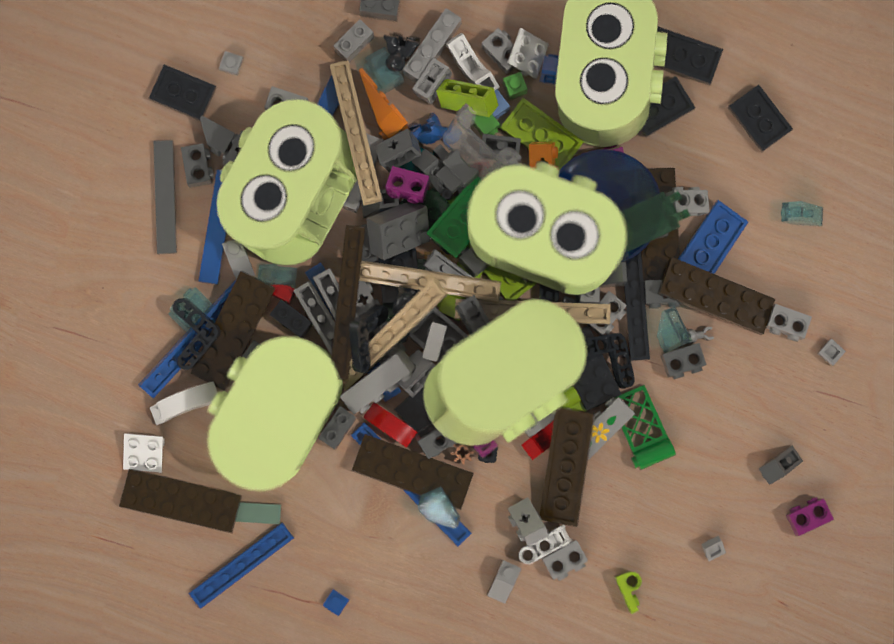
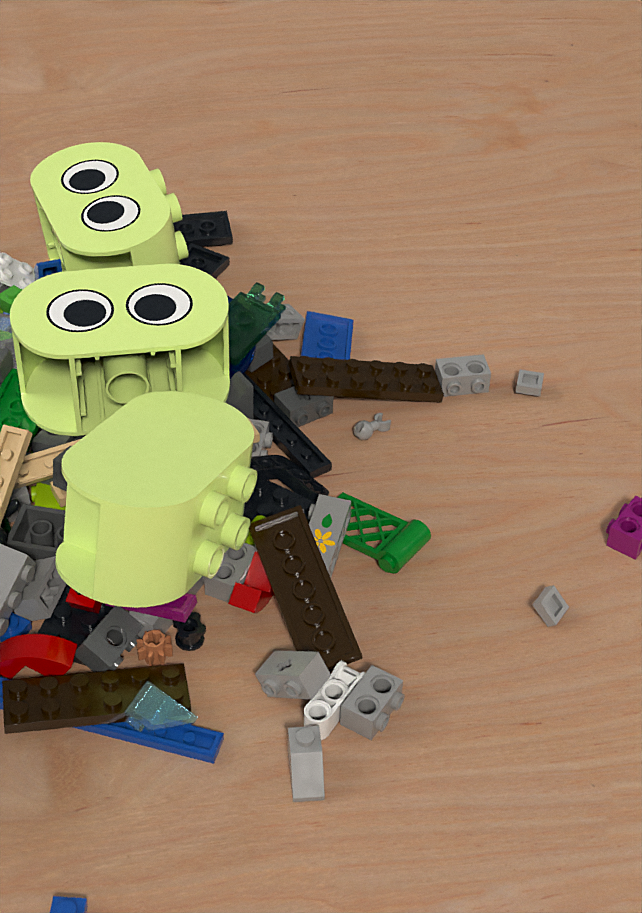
camera: 30 degrees left, 40 degrees down
white sticker [422,322,447,362] -> none
lime plate [615,571,642,614] -> none
clear light blue slope [657,306,692,353] -> none
dark grey brick [661,343,707,380] -> none
black plate [728,84,793,152] -> none
dark grey slope [759,445,803,485] -> none
clear light blue slope [781,201,823,226] -> none

